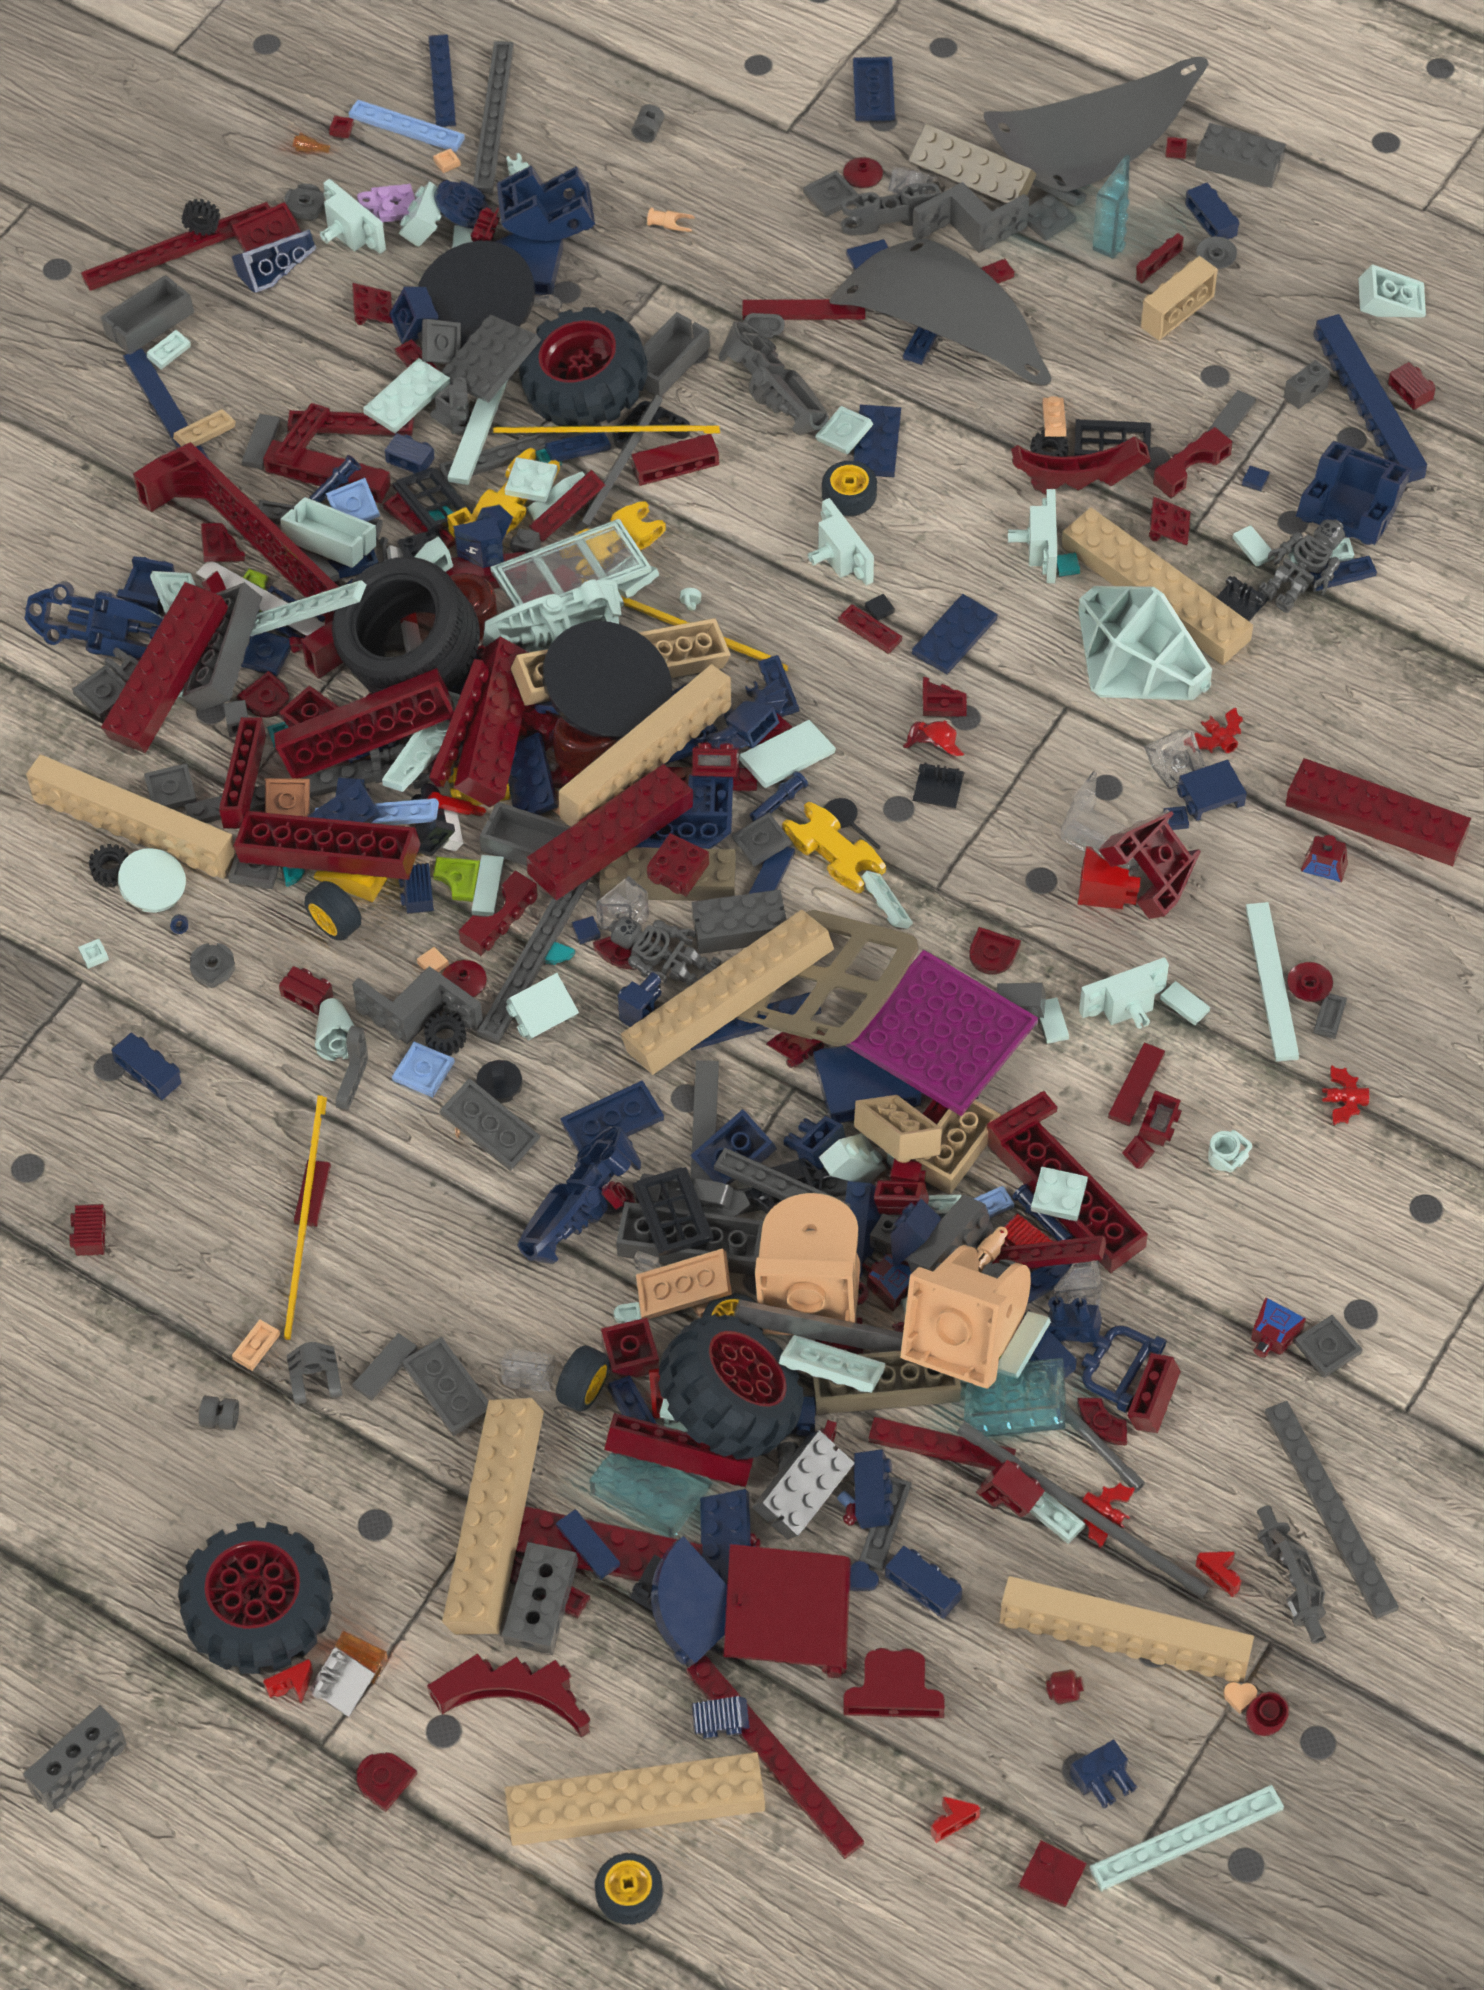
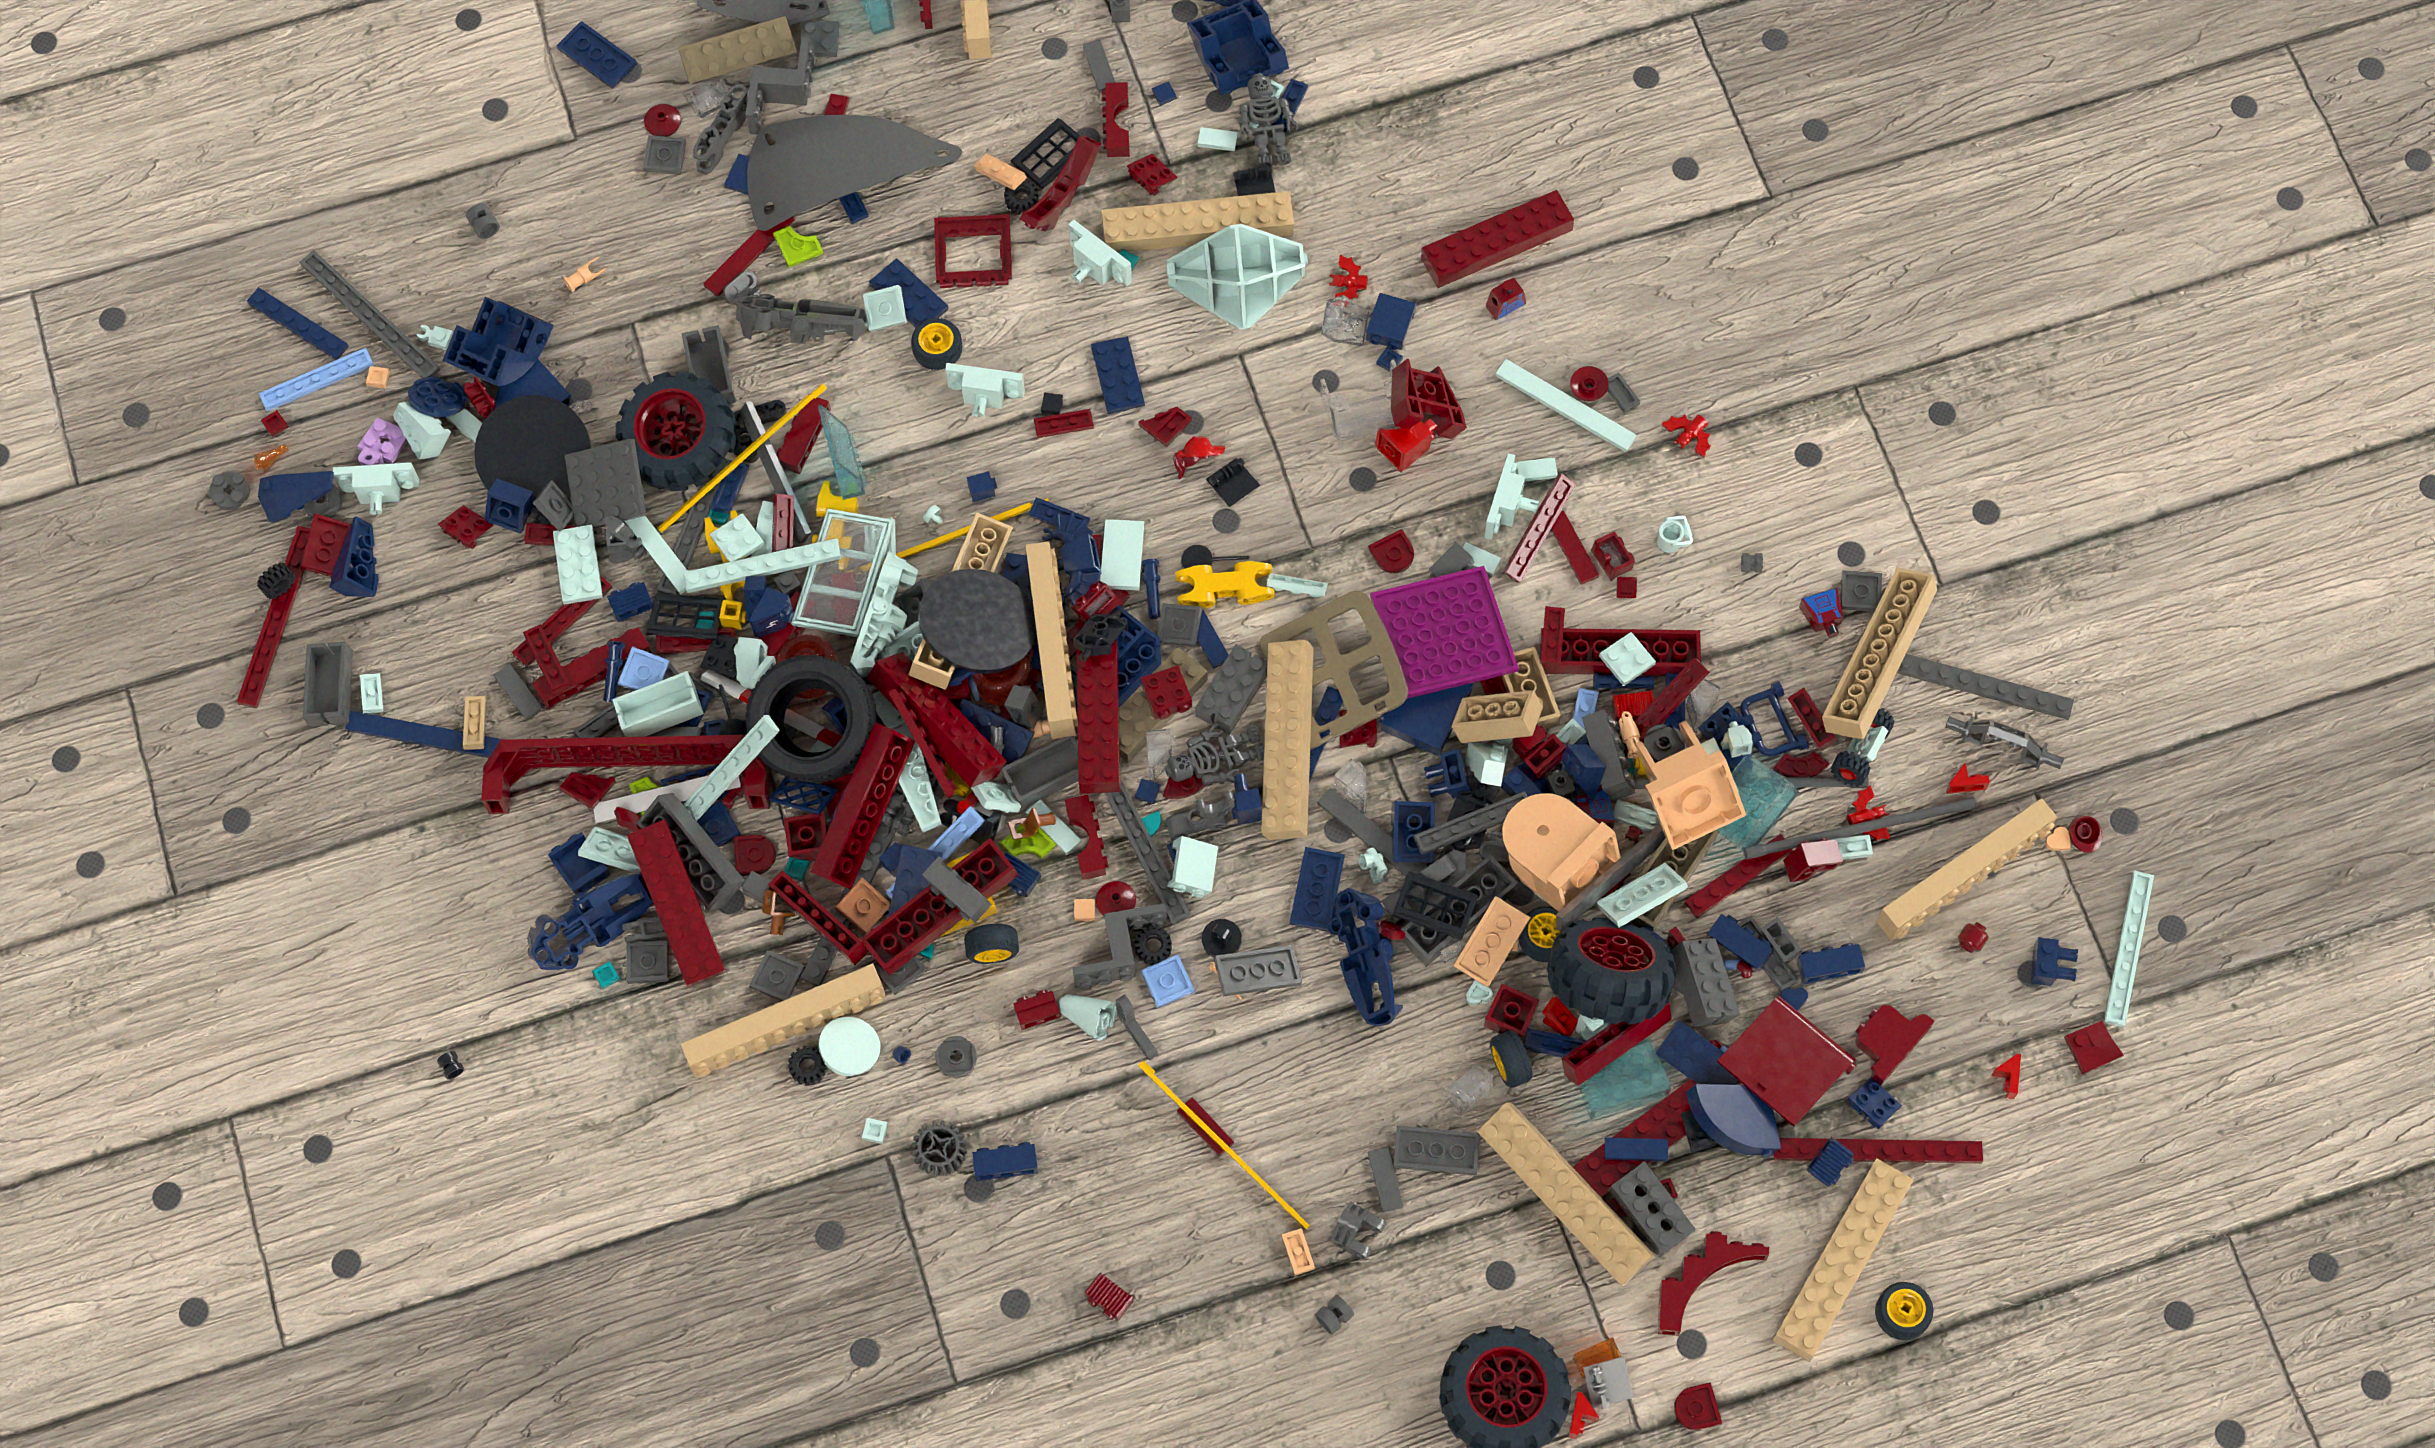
camera: 50 degrees left, 10 degrees up
none -> dark grey plate [209,472,250,510]
none -> dark blue wedge [258,471,334,523]
none -> teal tile [592,961,621,990]
none -> light aqua plate [683,538,842,593]
none -> dark orange bracket [762,889,795,936]
none -> dark blue window [768,777,838,815]
none -> lime tile [773,226,823,268]
none -> clear light blue slope [818,405,867,500]
none -> dark grey gear [911,1120,968,1177]
none -> dark grey wedge [922,856,991,923]
none -> dark red hinge [934,214,1012,288]
none -> dark blue brick [967,471,997,502]
none -> light aqua plate [971,781,1021,813]
none -> dark grey pin [990,725,1004,755]
none -> dark grey brick [1004,685,1043,729]
none -> dark orange bracket [1007,807,1056,840]
none -> black plate [1073,608,1128,662]
none -> dark grey piece [1166,791,1235,841]
none -> clear slope [1334,759,1367,814]
none -> light aqua plate [1359,848,1388,884]
none -> plate [1502,474,1576,583]
none -> light aqua piece [1721,721,1753,758]
none -> dark grey wheel [1741,553,1763,573]
none -> dark grey brick [1761,917,1803,964]
none -> tan brick [1822,568,1937,740]
none -> plate [1831,708,1895,787]
none -> dark blue hinge [1848,1078,1902,1130]

